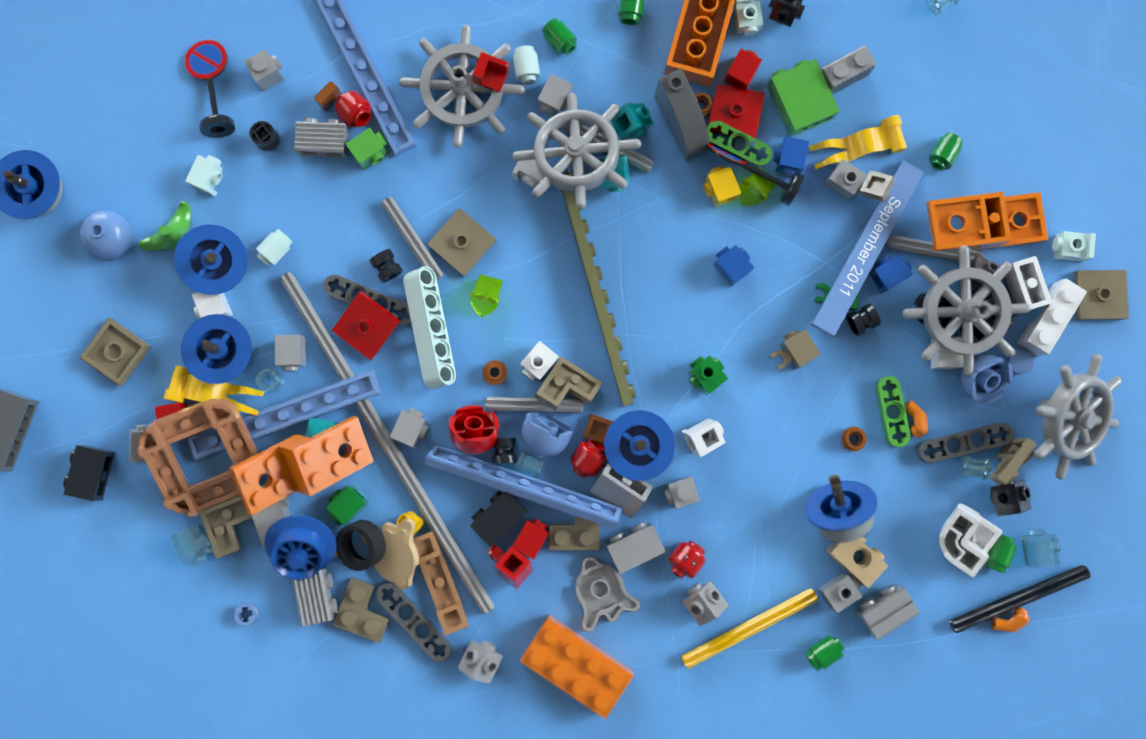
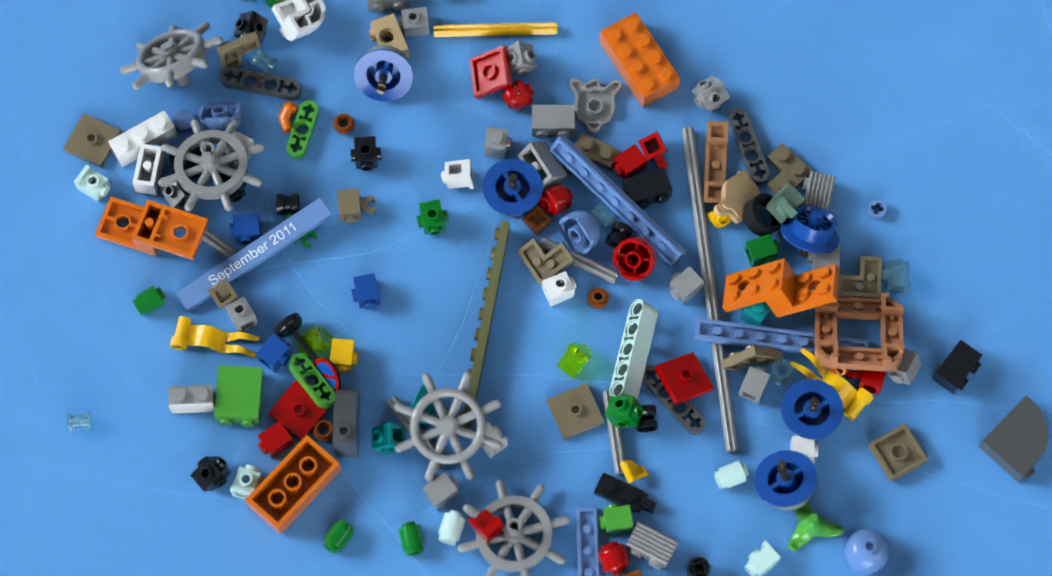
camera: 150 degrees left, 15 degrees down
none -> black brick [351,136,381,171]
none -> plate [469,45,513,99]
none -> black hinge [594,472,656,514]
none -> green brick [605,395,643,428]
none -> yellow tile [619,460,649,484]
none -> dark tan plate [721,344,783,371]
none -> sand green brick [766,183,805,224]

